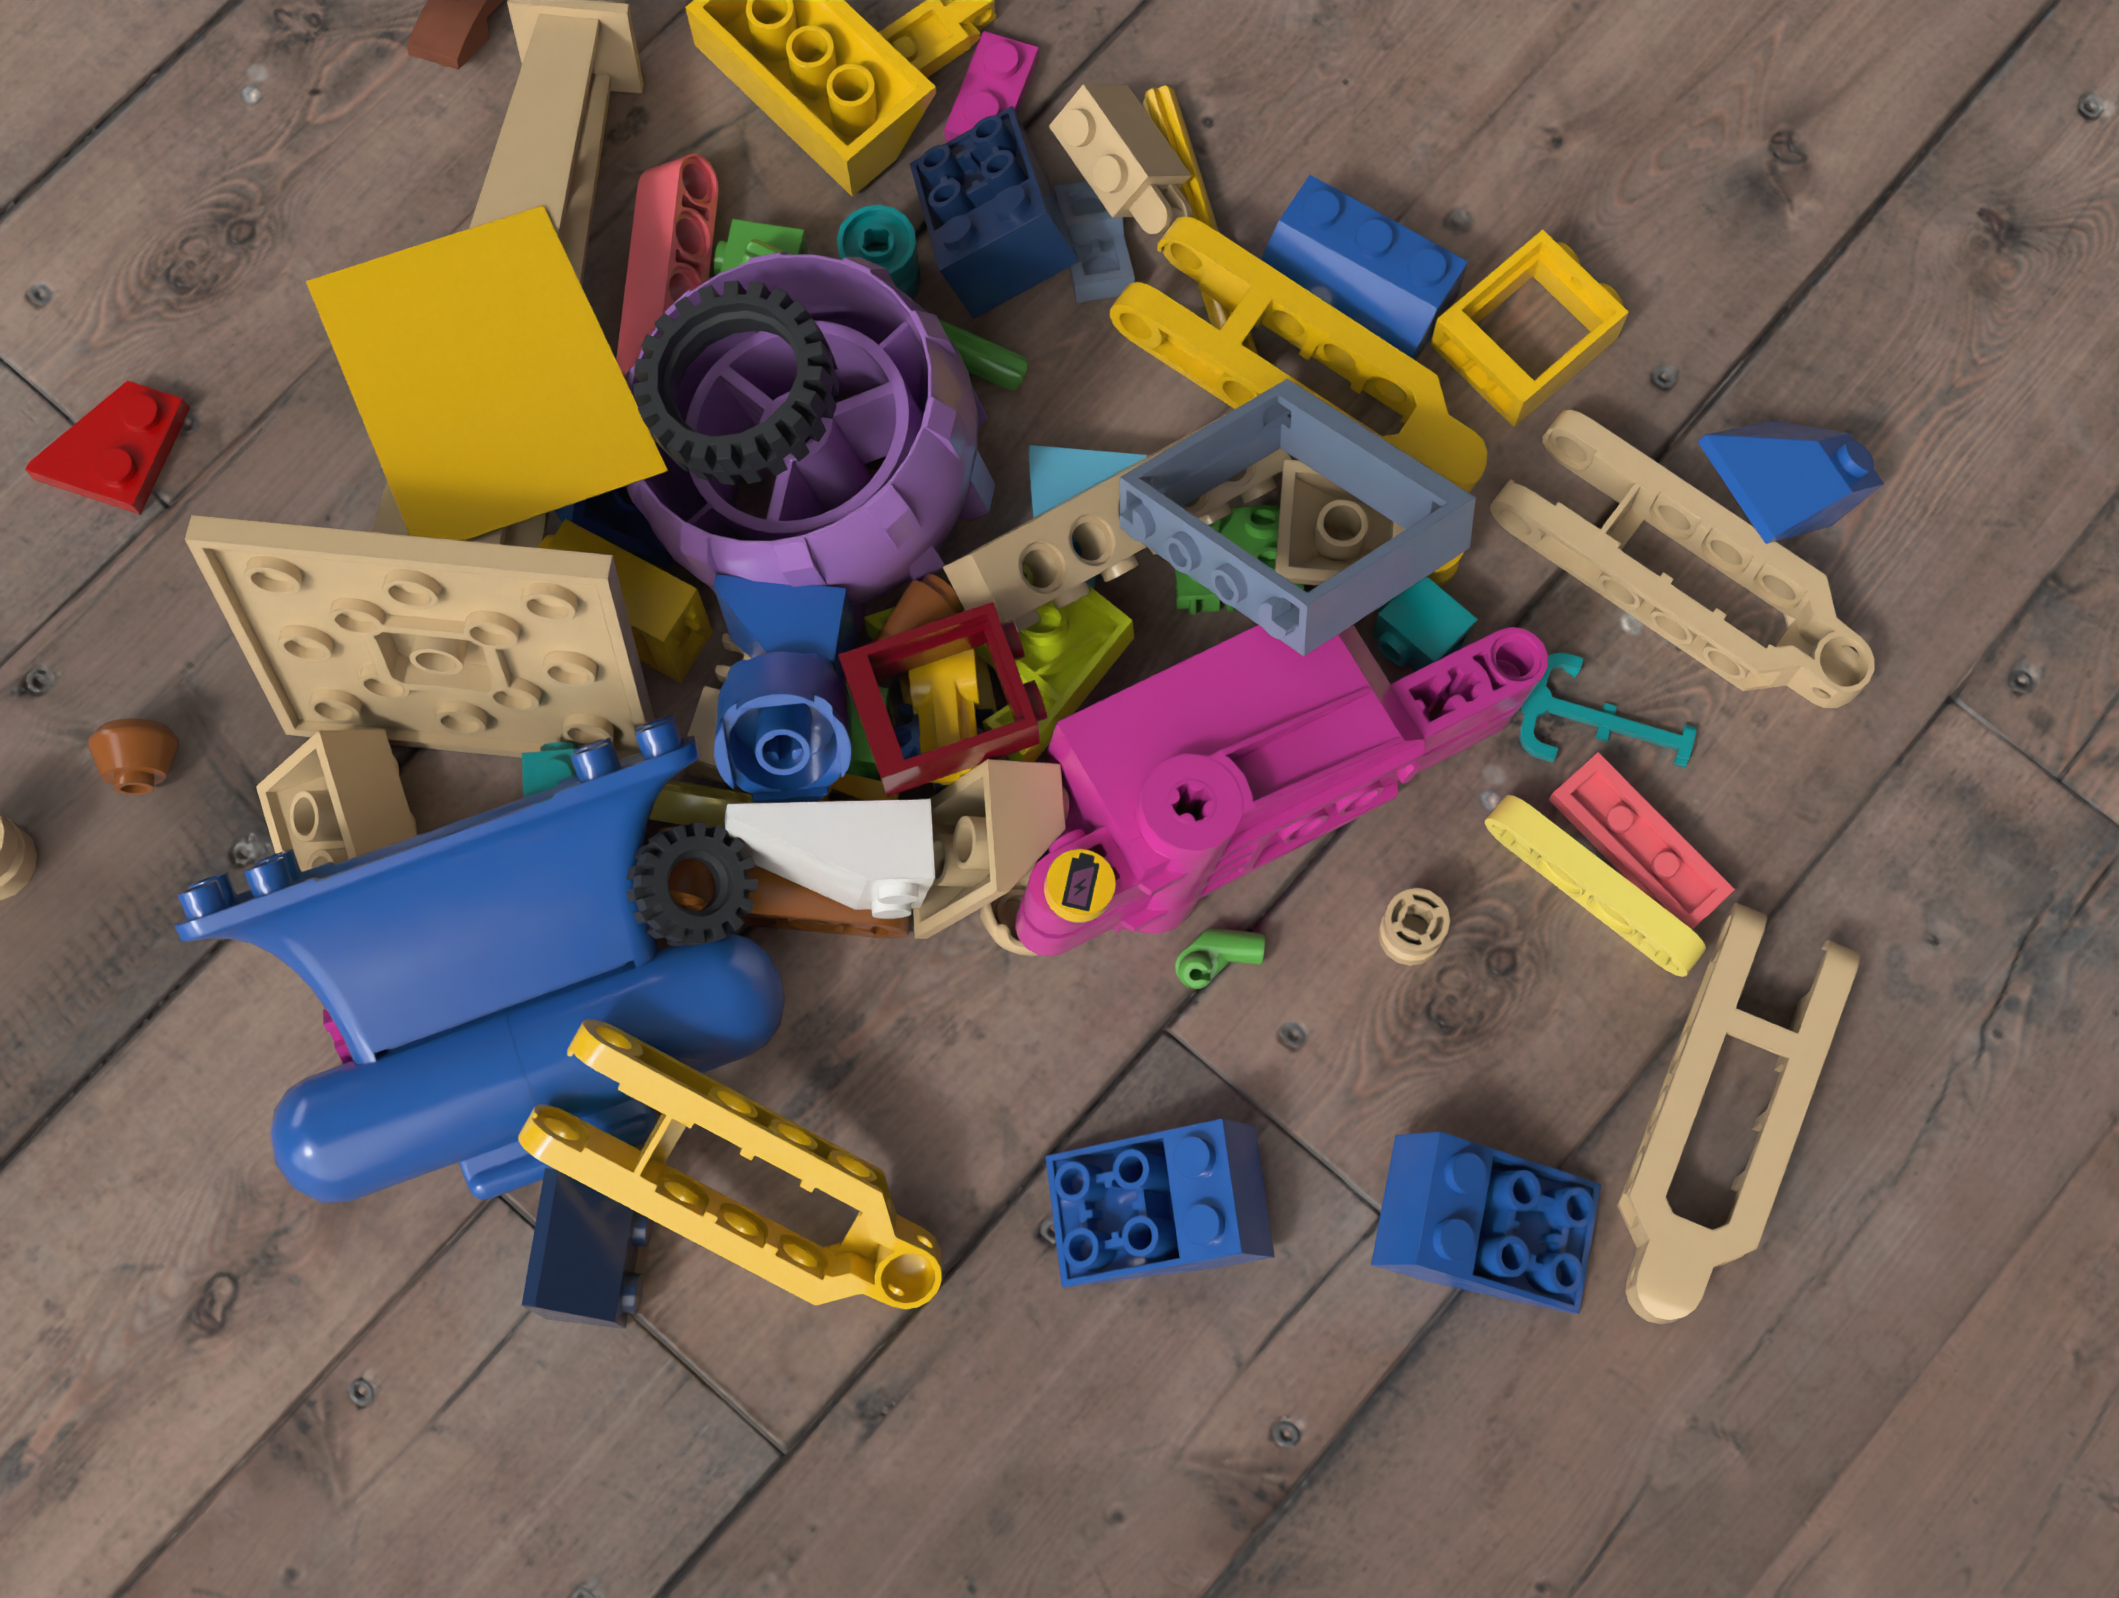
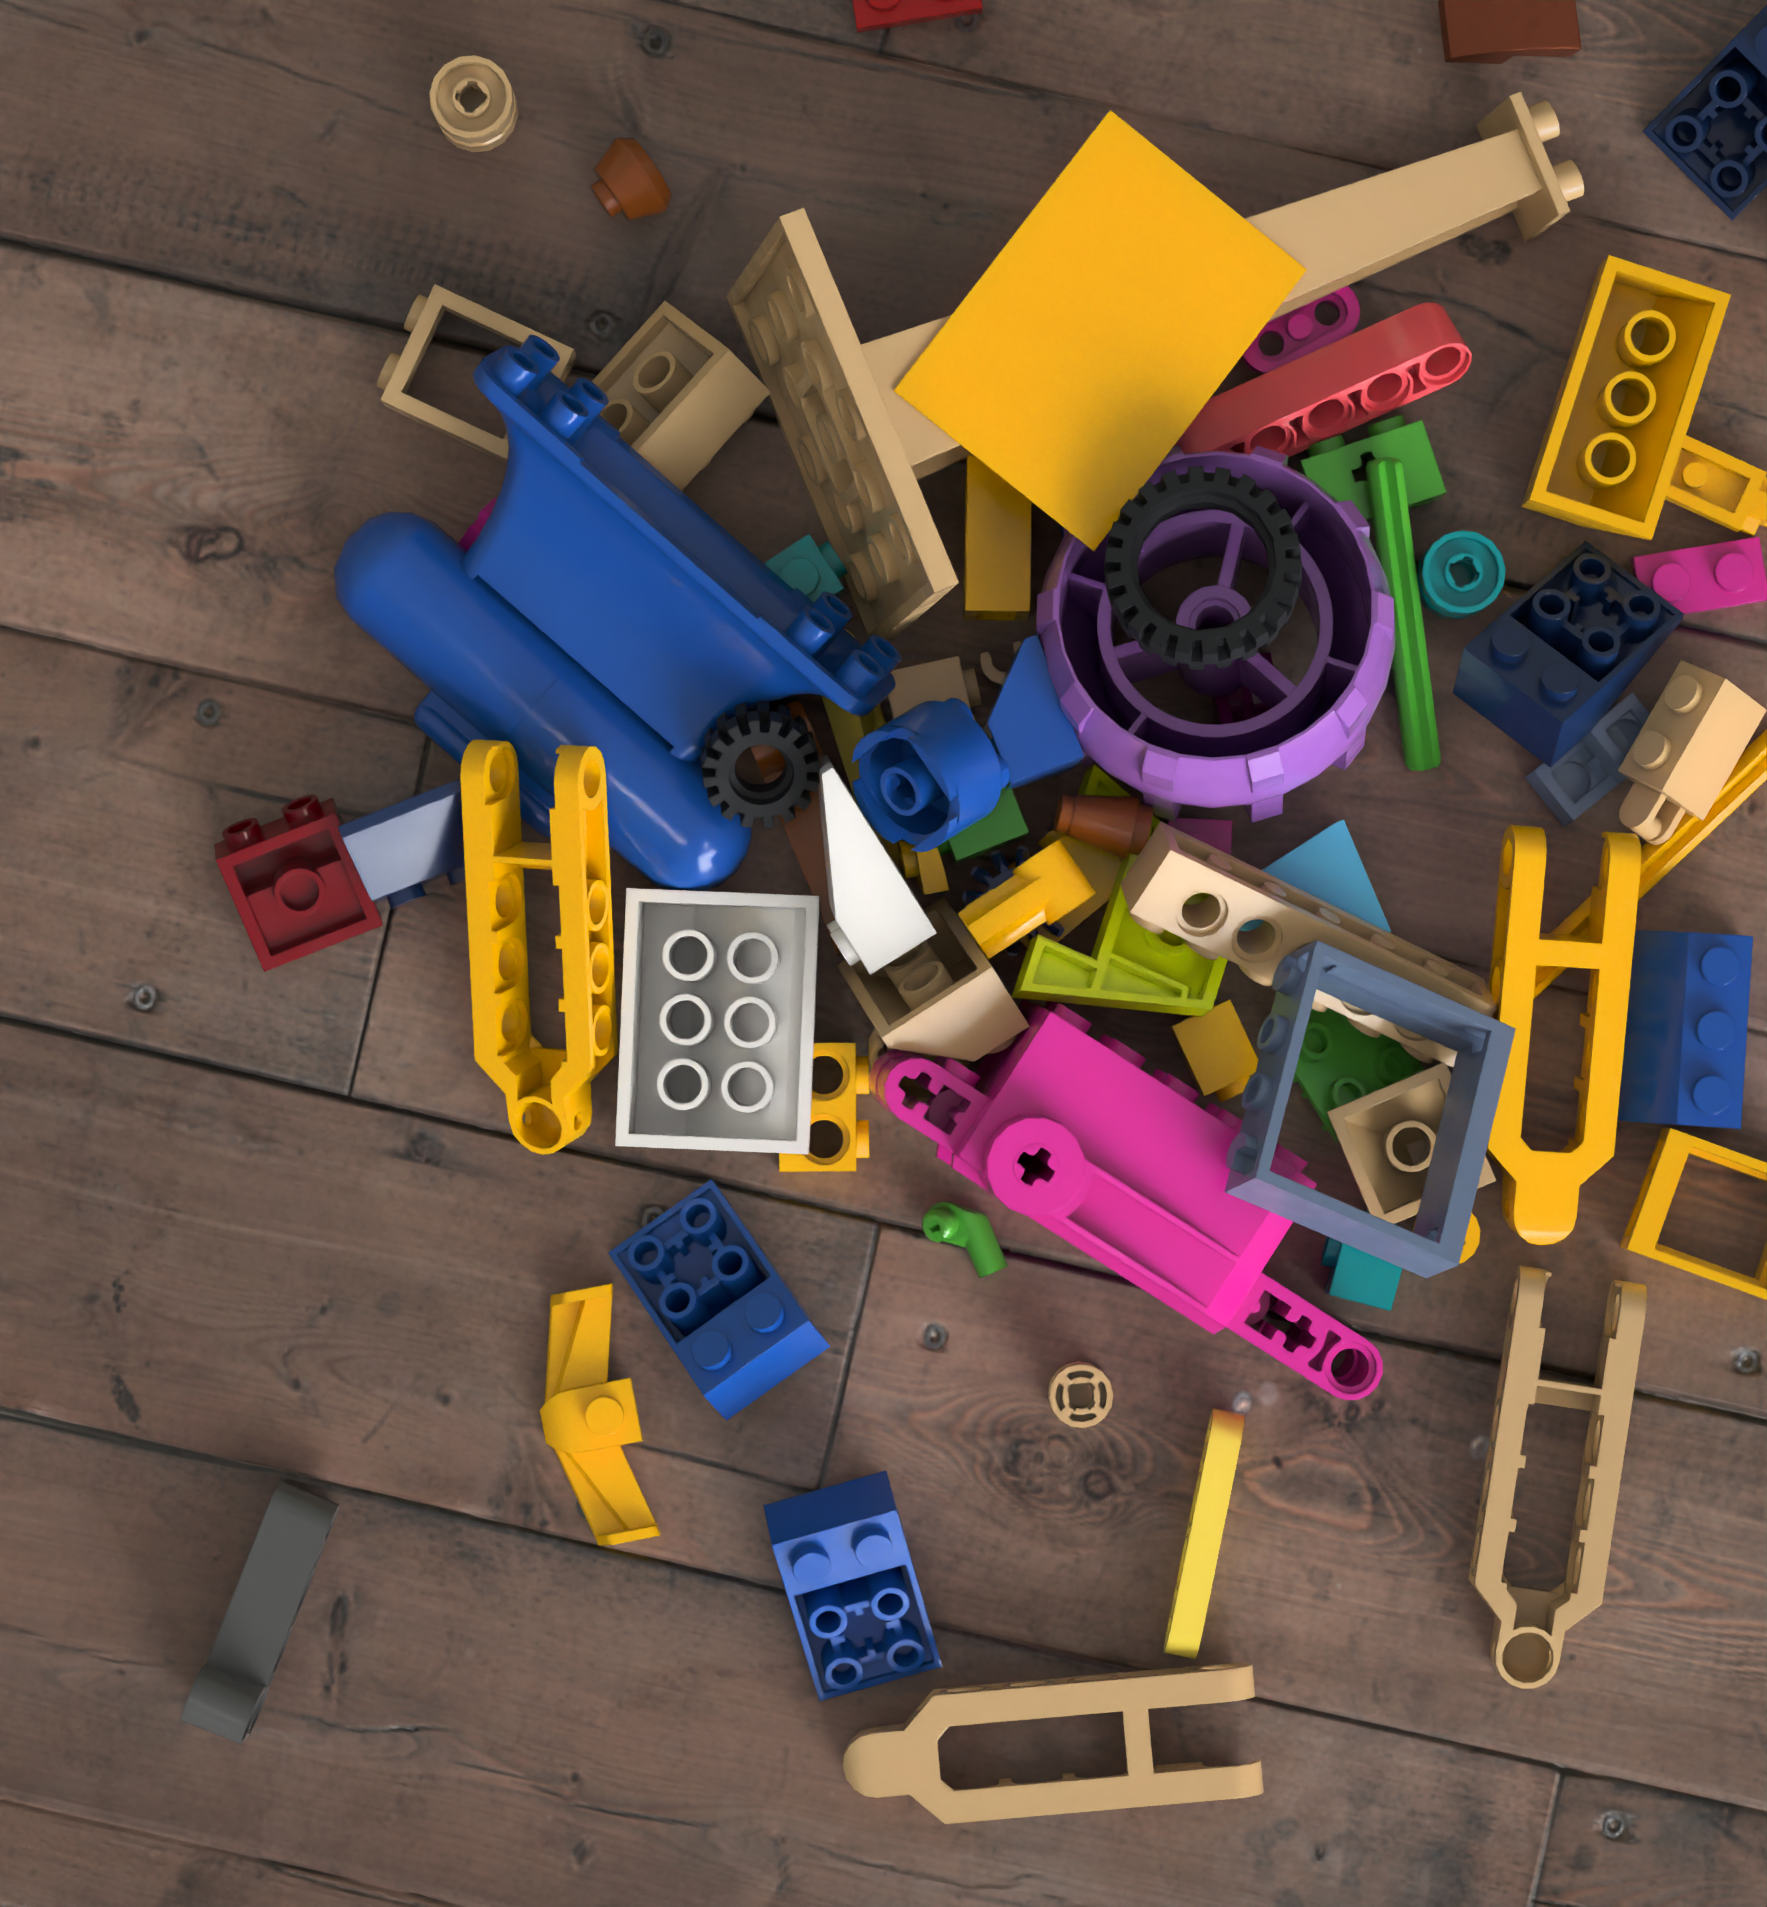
camera: 60 degrees right, 15 degrees up
dark red window [838,602,1048,797] -> none
yellow tile [1044,849,1116,922] -> none
teal piece [1519,653,1697,768] -> none
coral plate [1549,752,1735,930] -> none
blue slope [1698,420,1884,544] -> none
none -> dark red plate [214,795,383,972]
none -> tan window [377,284,577,464]
none -> yellow plate [540,1283,661,1545]
none -> white slope [615,888,820,1154]
none -> yellow brick [779,1043,869,1172]
none -> yellow brick [1169,999,1259,1102]
none -> dark pink plate [1241,286,1360,375]

